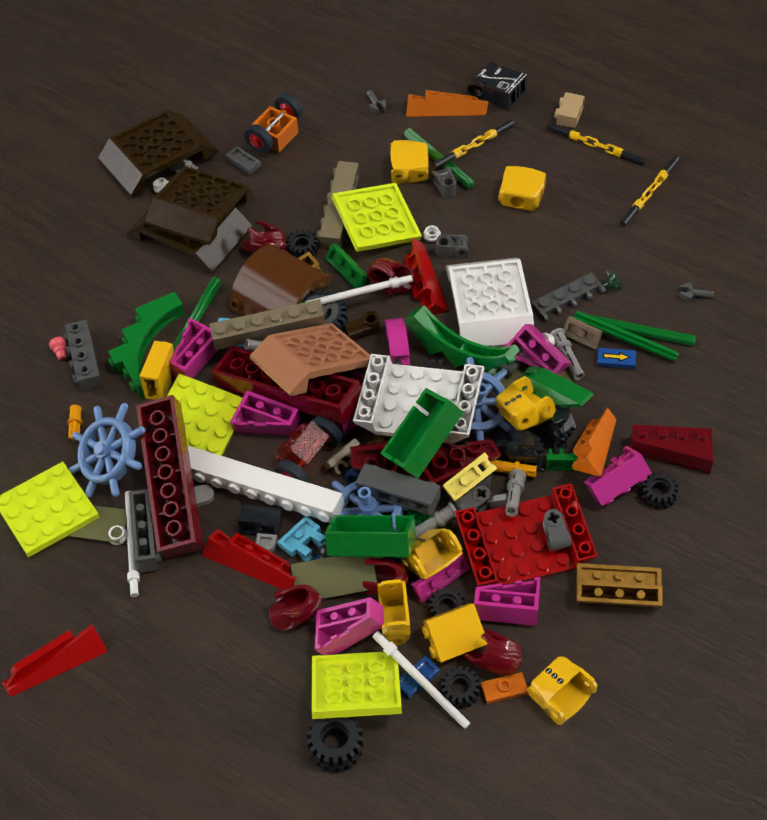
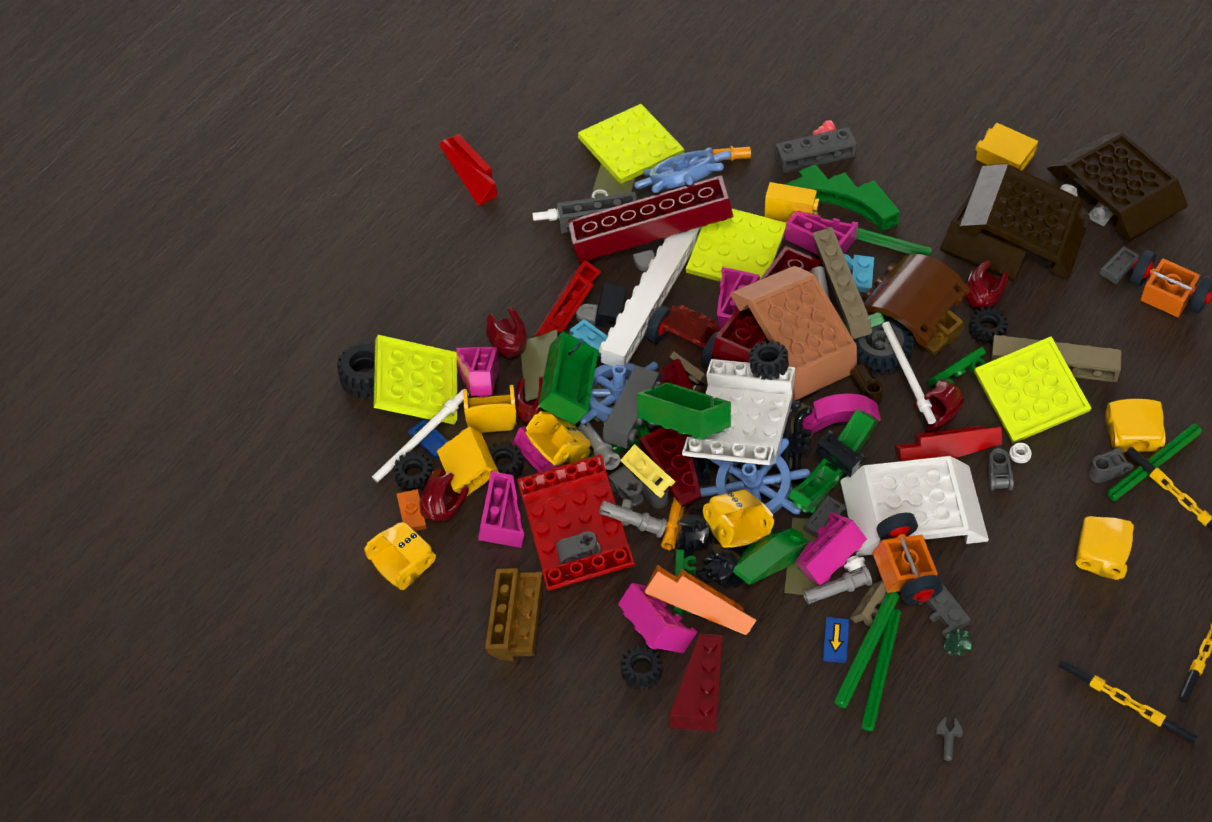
camera: 90 degrees right, 0 degrees up
none -> black tyre [749,340,789,380]
none -> black hinge [816,430,866,477]
none -> brick [872,512,943,604]
none -> yellow brick [975,123,1038,171]

